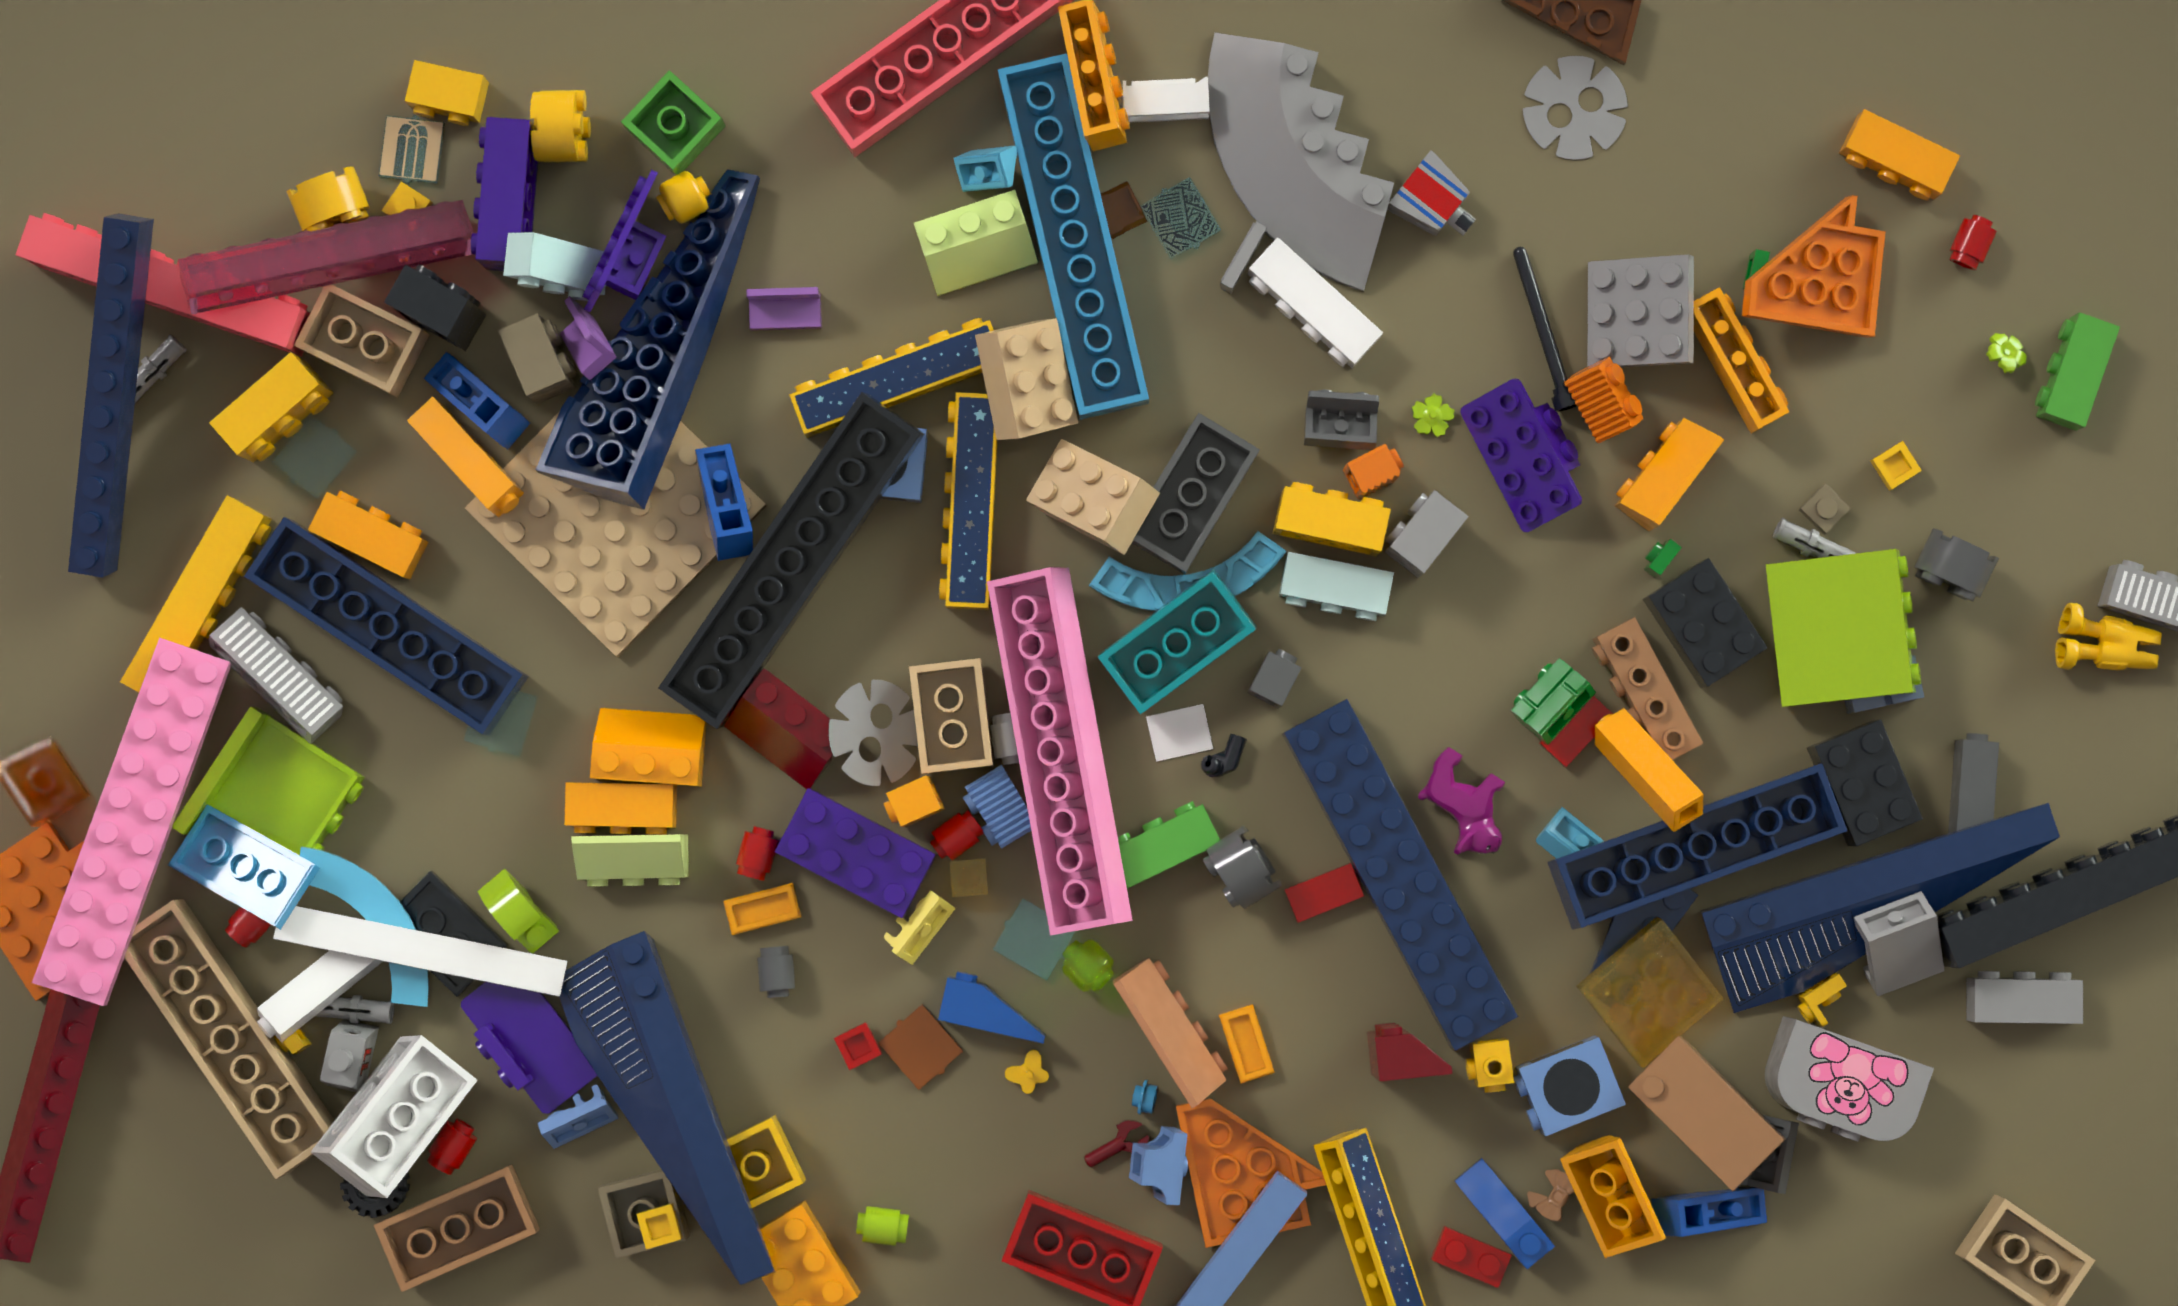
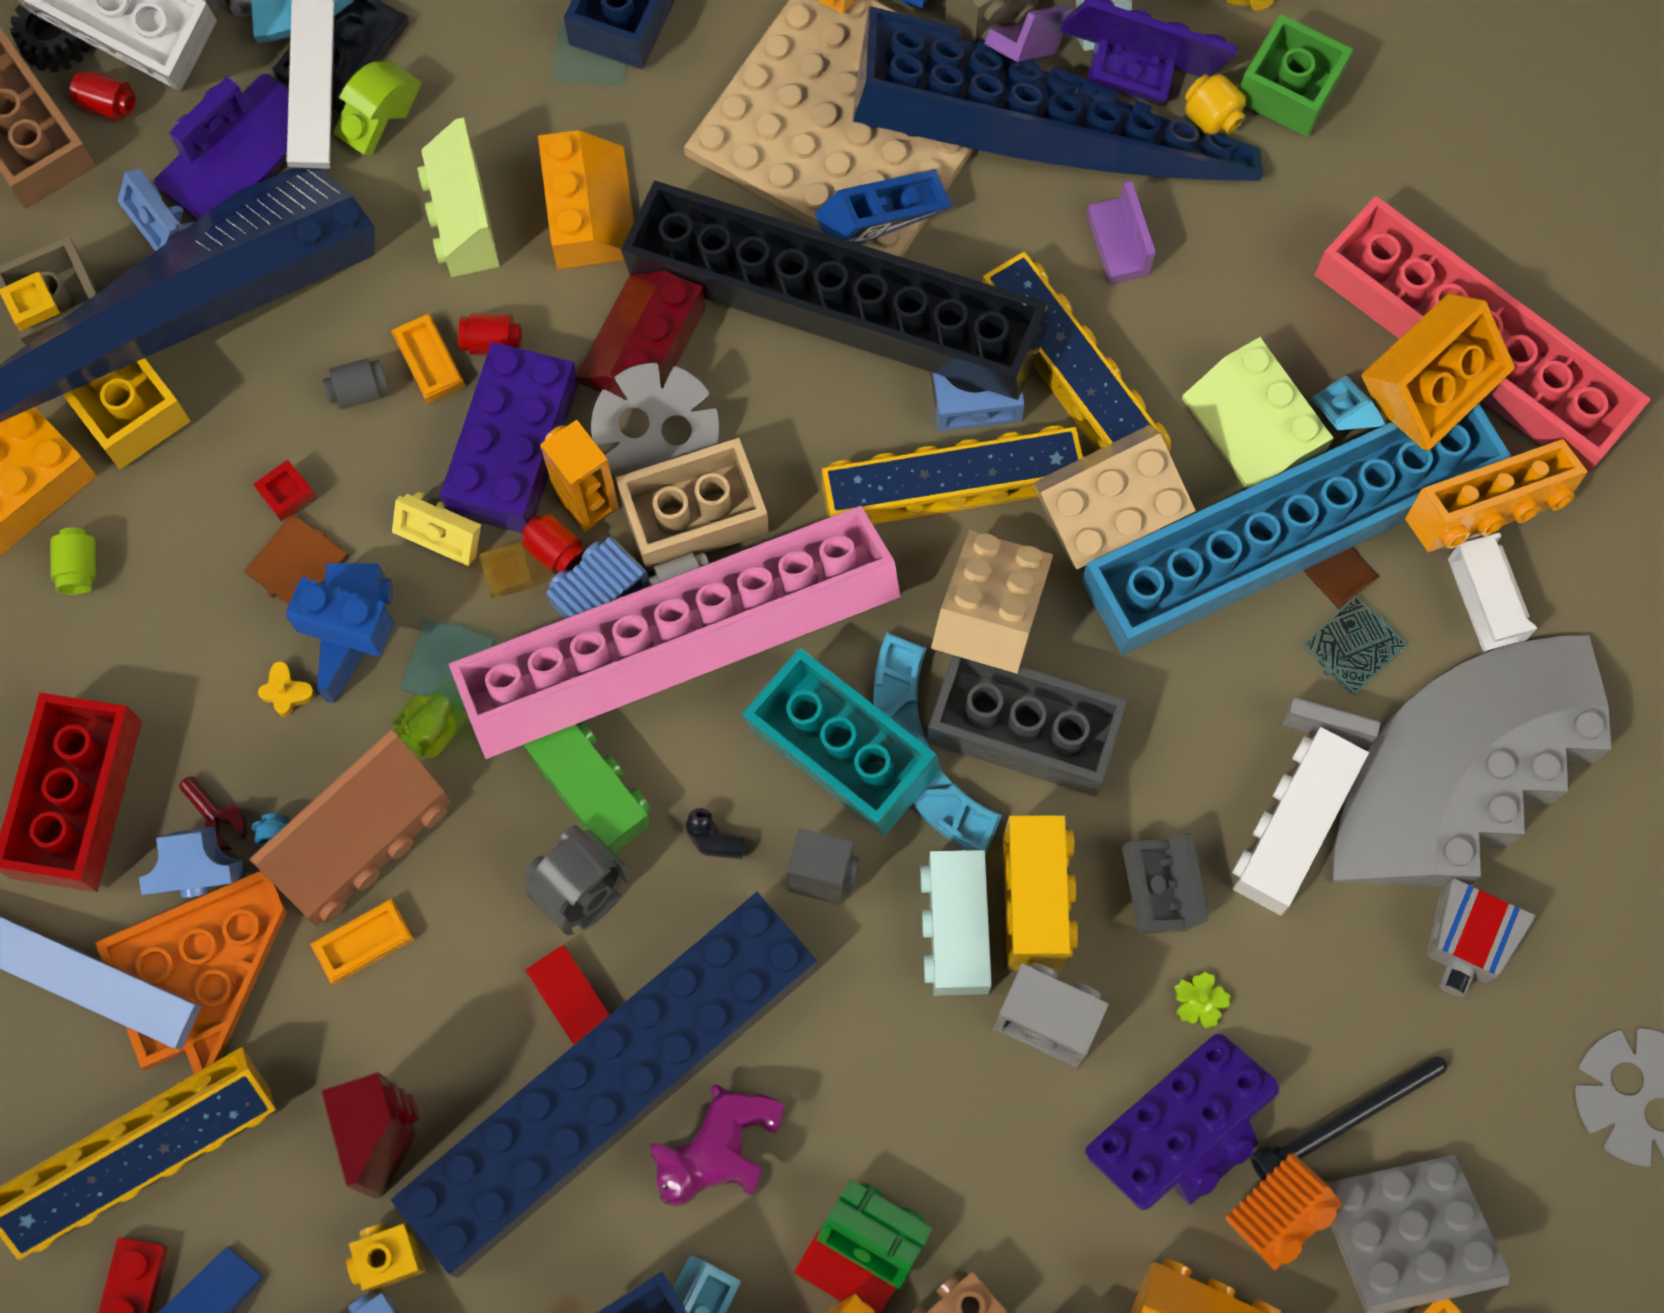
camera: 75 degrees right, 15 degrees down
light orange brick [564,782,677,835] -> none
white sticker [1146,704,1213,762] -> none
orange brick [1342,444,1404,500] -> none
none -> blue brick [286,576,394,657]
none -> light orange slope [1361,293,1515,451]

